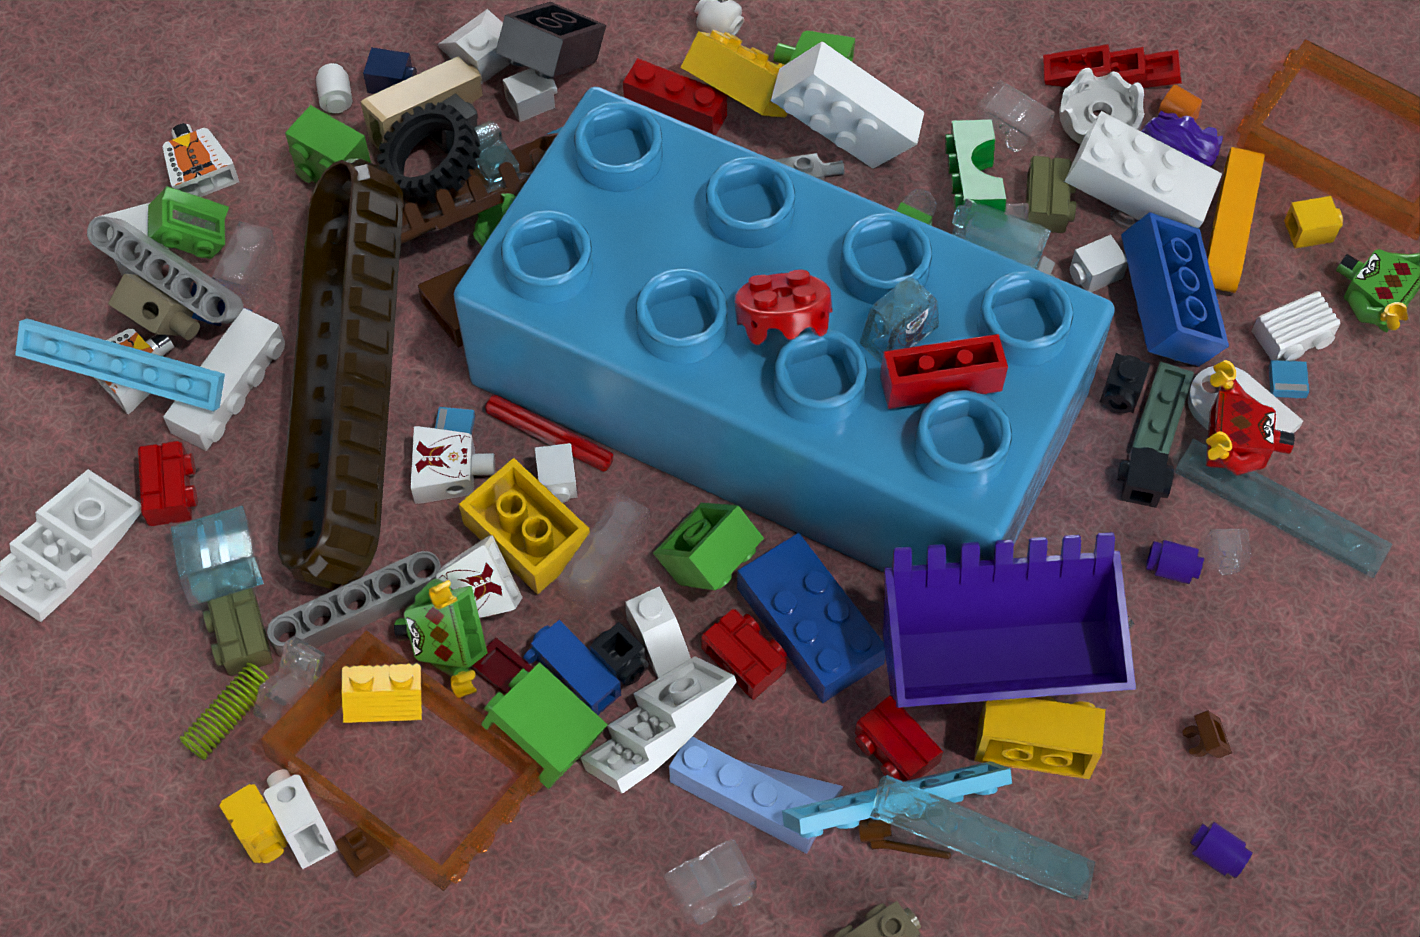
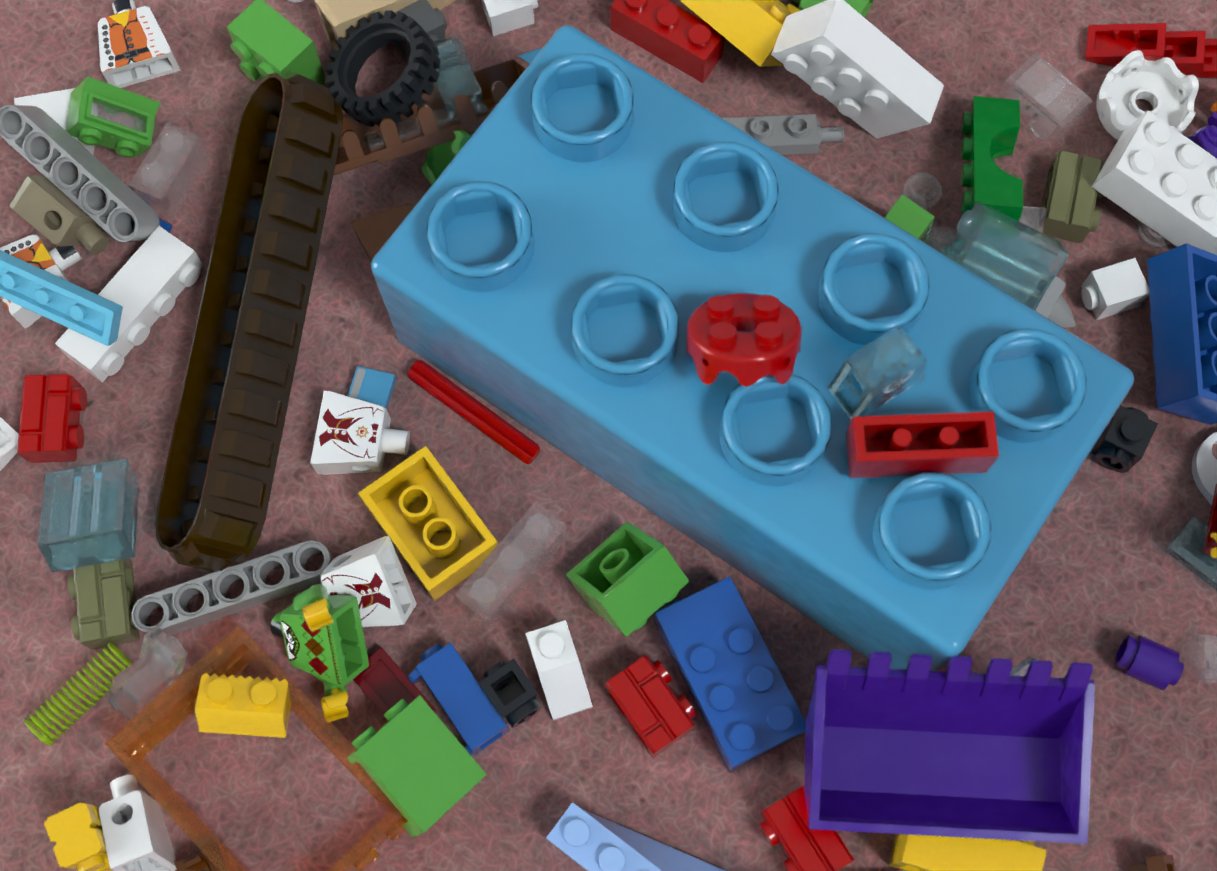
camera: 10 degrees right, 10 degrees up
white brick [535,443,578,503] -> none
white slope [581,656,736,793] -> none
black brick [1117,447,1174,508] -> none
sand green tile [1131,362,1194,454] -> none

